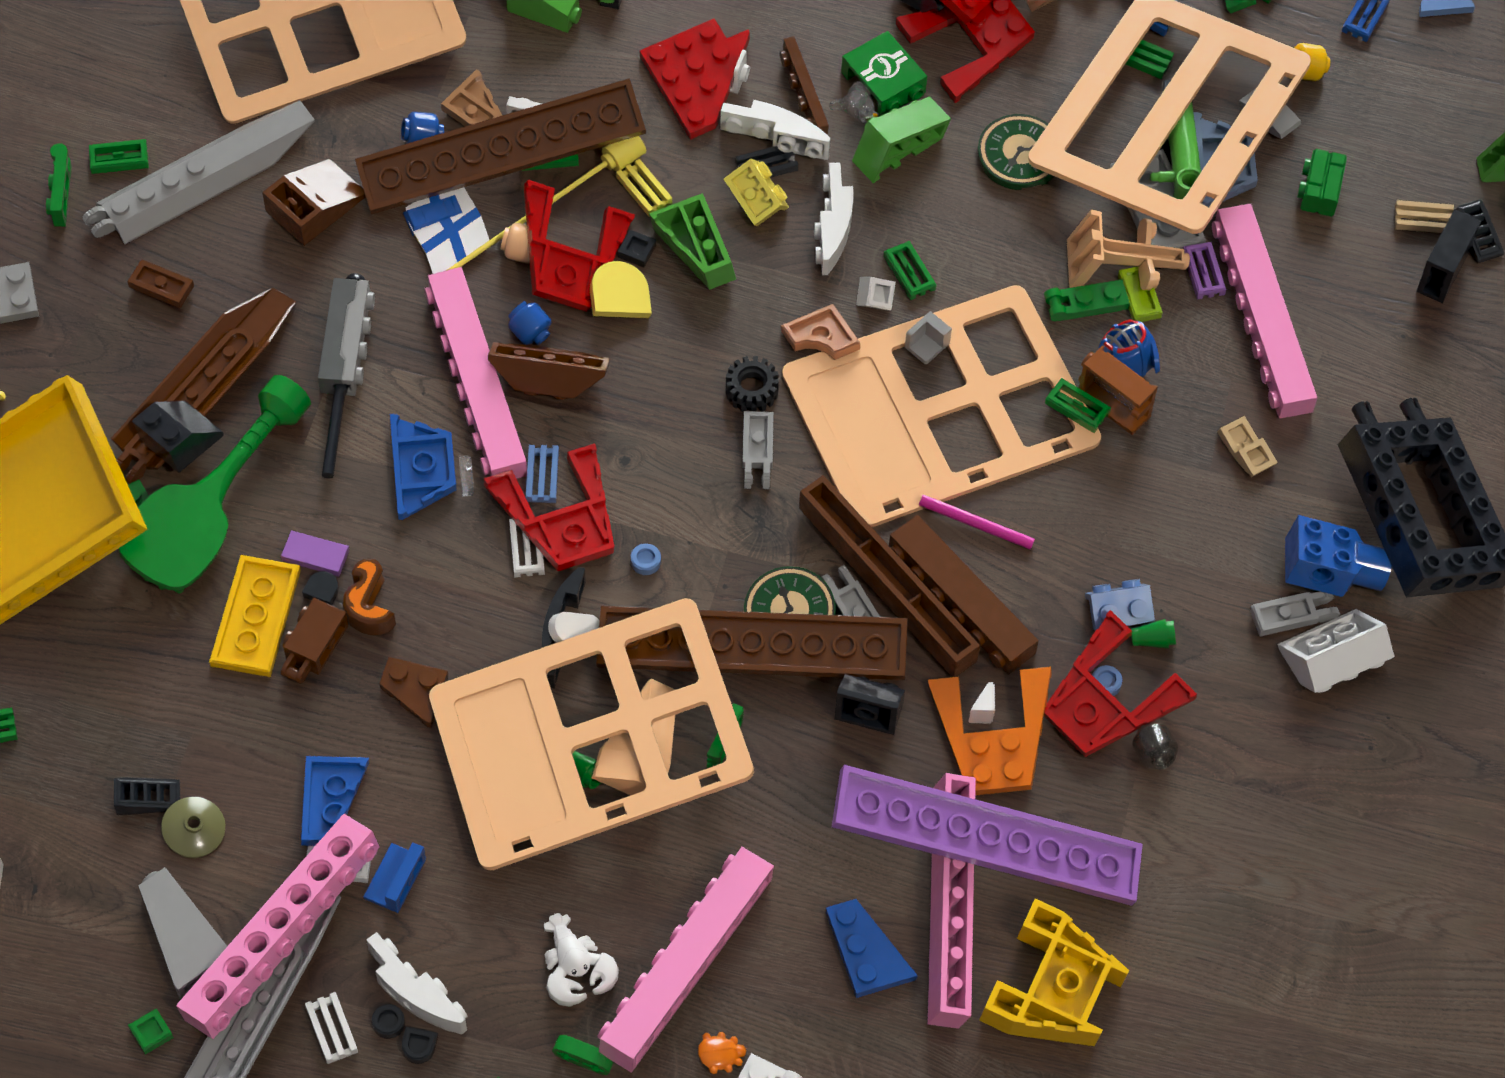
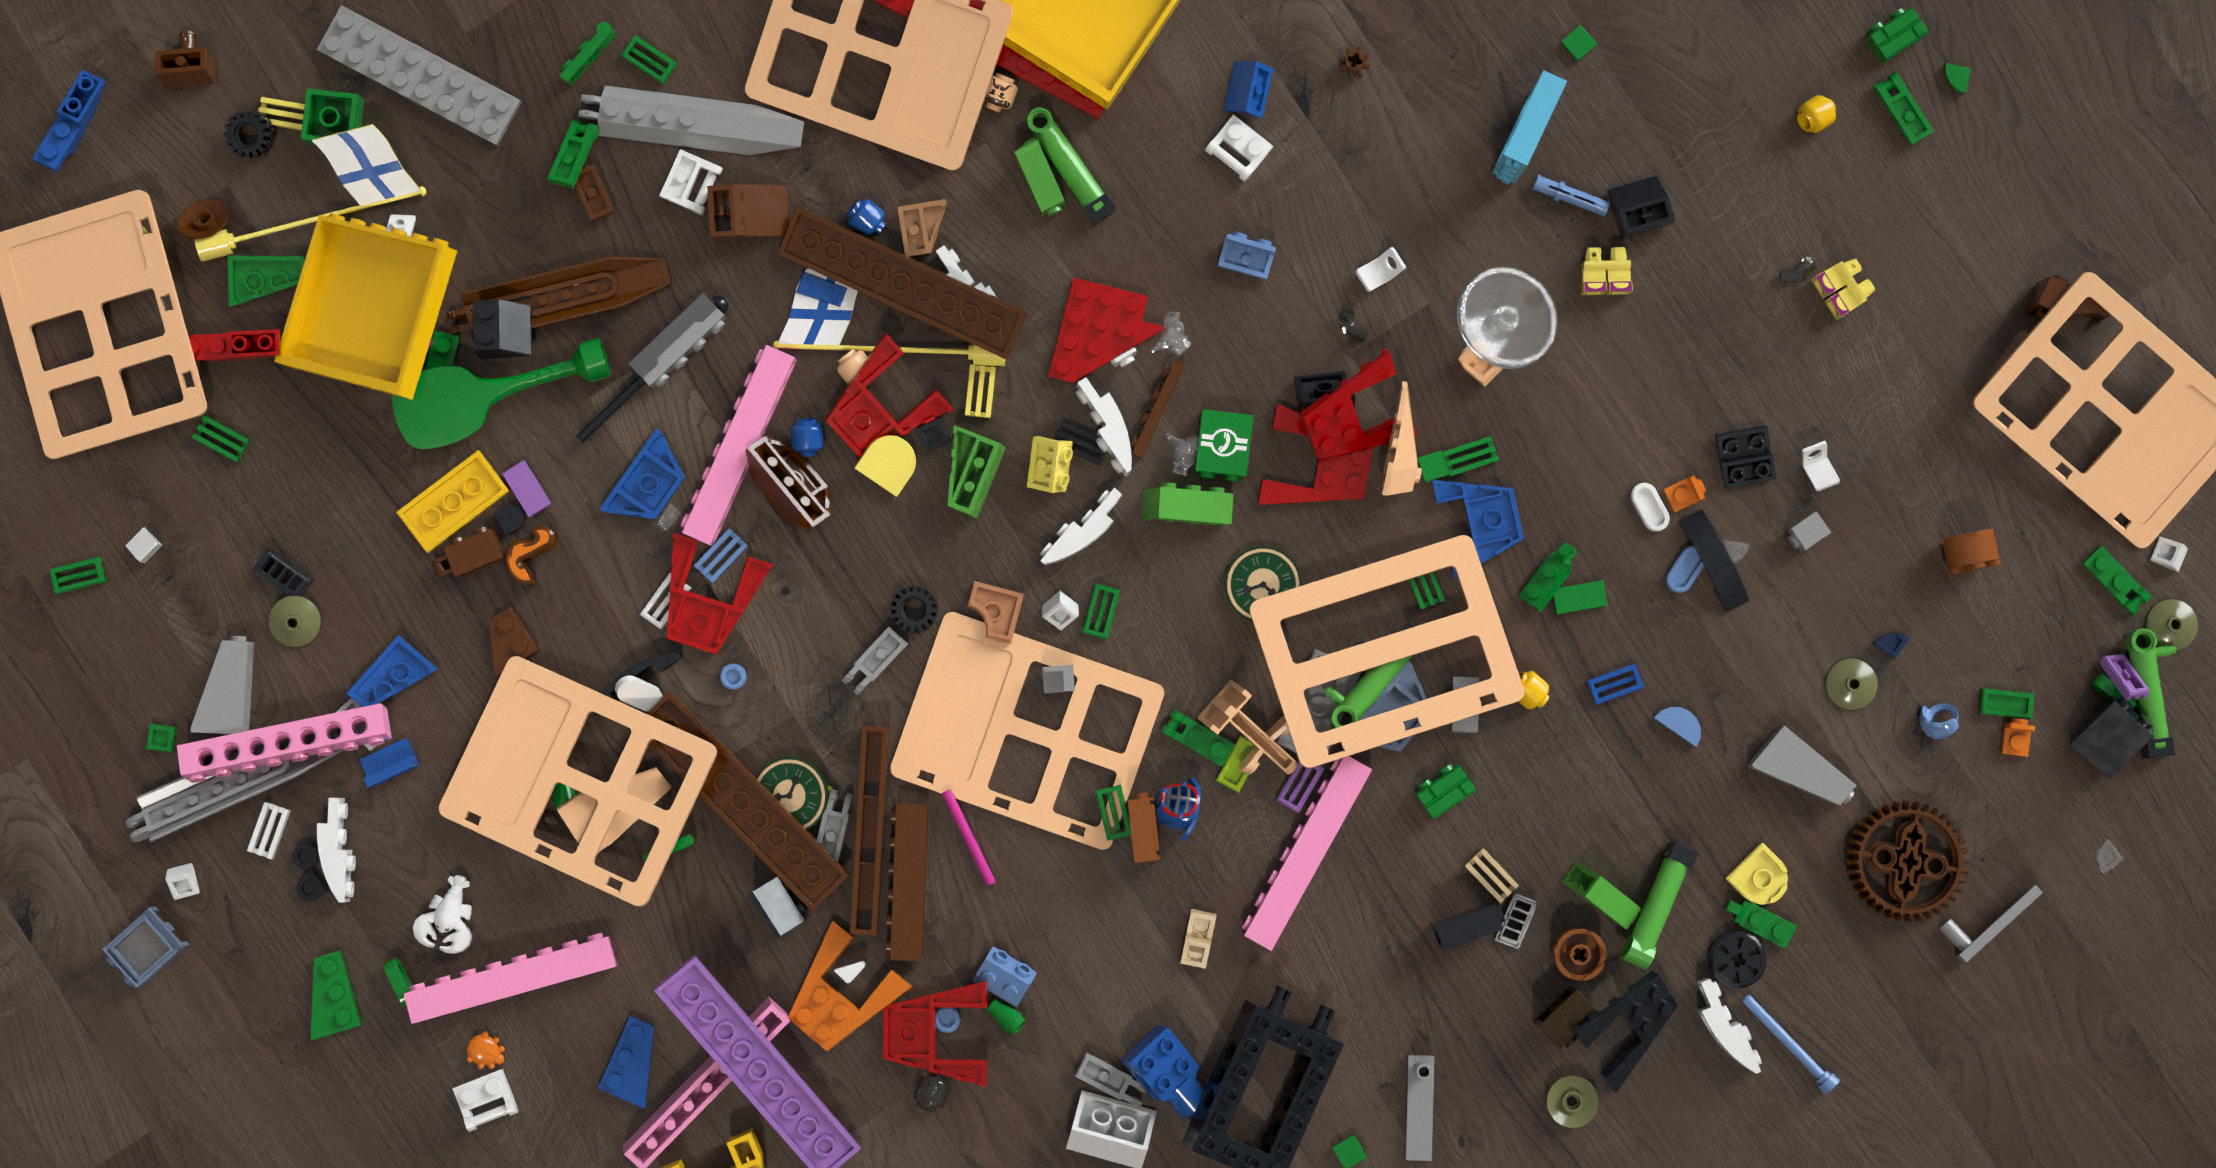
camera: 45 degrees right, 25 degrees up
none -> green plate [547,120,599,189]
none -> white plate [659,149,723,215]
none -> clear animal [1151,312,1191,357]

